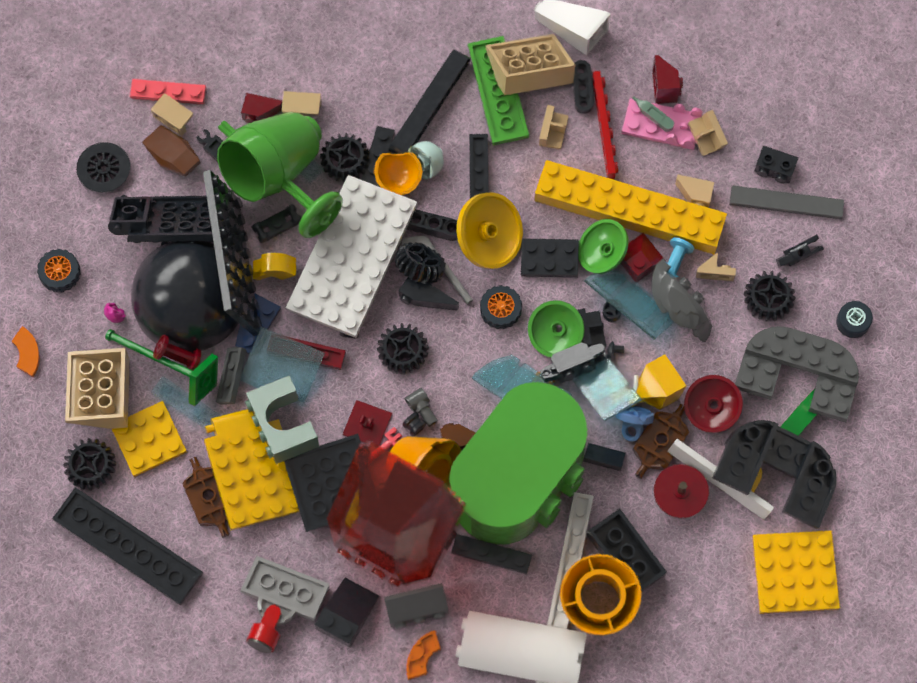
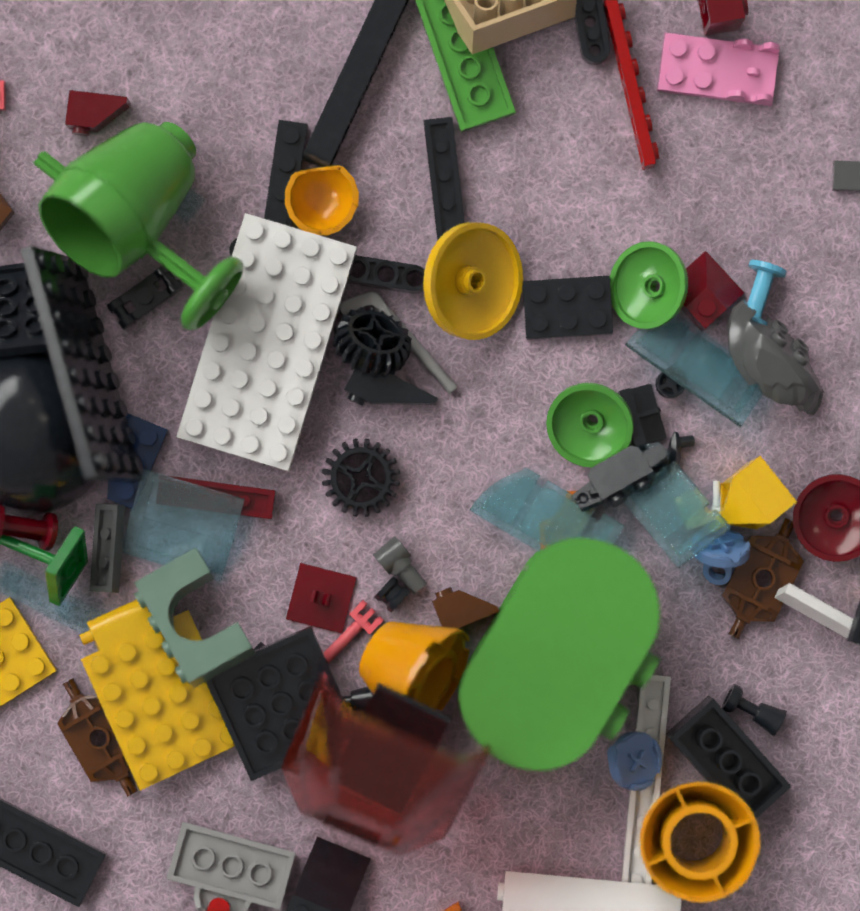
camera: 10 degrees left, 15 degrees up
black plate [196,129,223,162] -> none
yellow brick [253,253,296,280] -> none
tan panel [282,91,322,115] -> none
black gear [320,133,370,182] -> none
dark grey slope [384,583,449,629] -> none
light aqua cylinder [408,141,444,180] -> none
black plate [451,534,532,575] -> none
black wheel [480,285,522,329] -> none
yellow brick [534,160,727,255] -> none
tan panel [539,105,568,149] -> none
black slope [583,443,626,471] -> none
sand green piece [632,96,674,132] -> none
dark red piece [654,464,709,518] -> none
tan slope [675,174,714,208] -> none
tan panel [688,110,728,156] -> none
tan slope [696,253,736,282] -> none
none -> medium blue tile [607,731,662,791]
none -> black piece [722,684,787,736]

